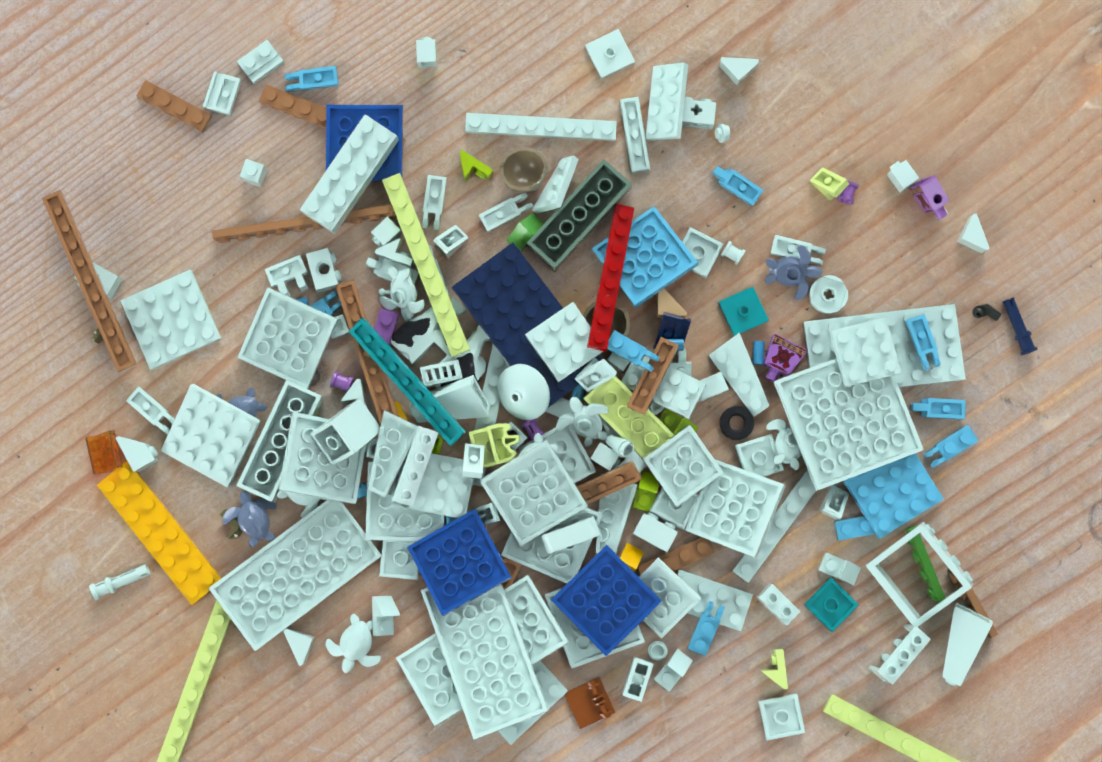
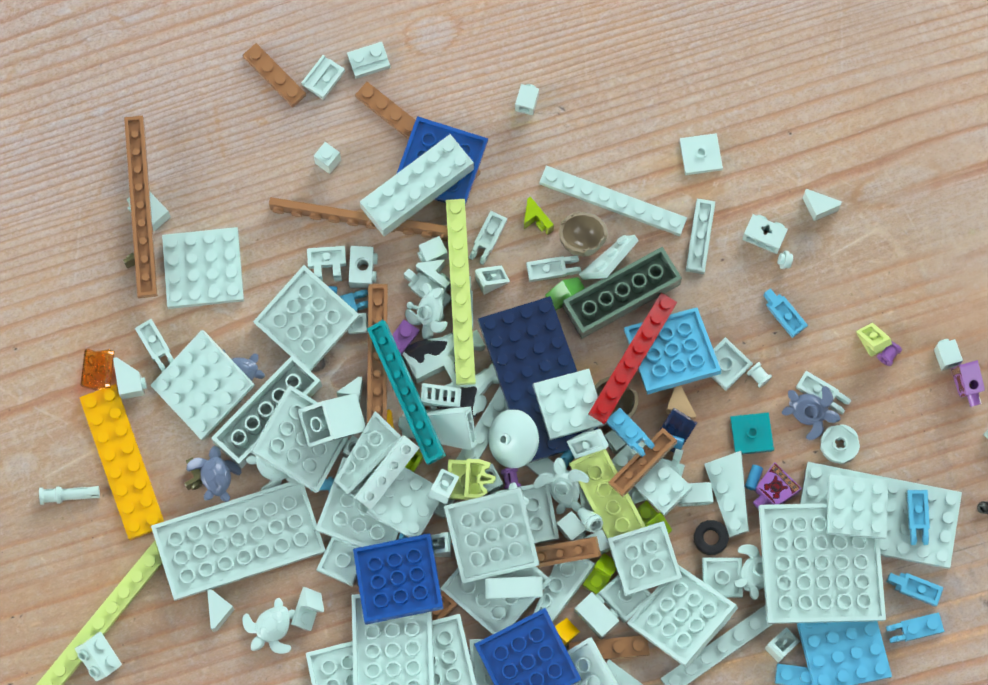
camera: 20 degrees right, 10 degrees down
medium azure hinge [284,66,339,92] -> none
medium lavender bush [330,371,354,393] -> none
light aqua plate [645,62,688,141] -> none
none -> light aqua bracket [75,632,122,681]

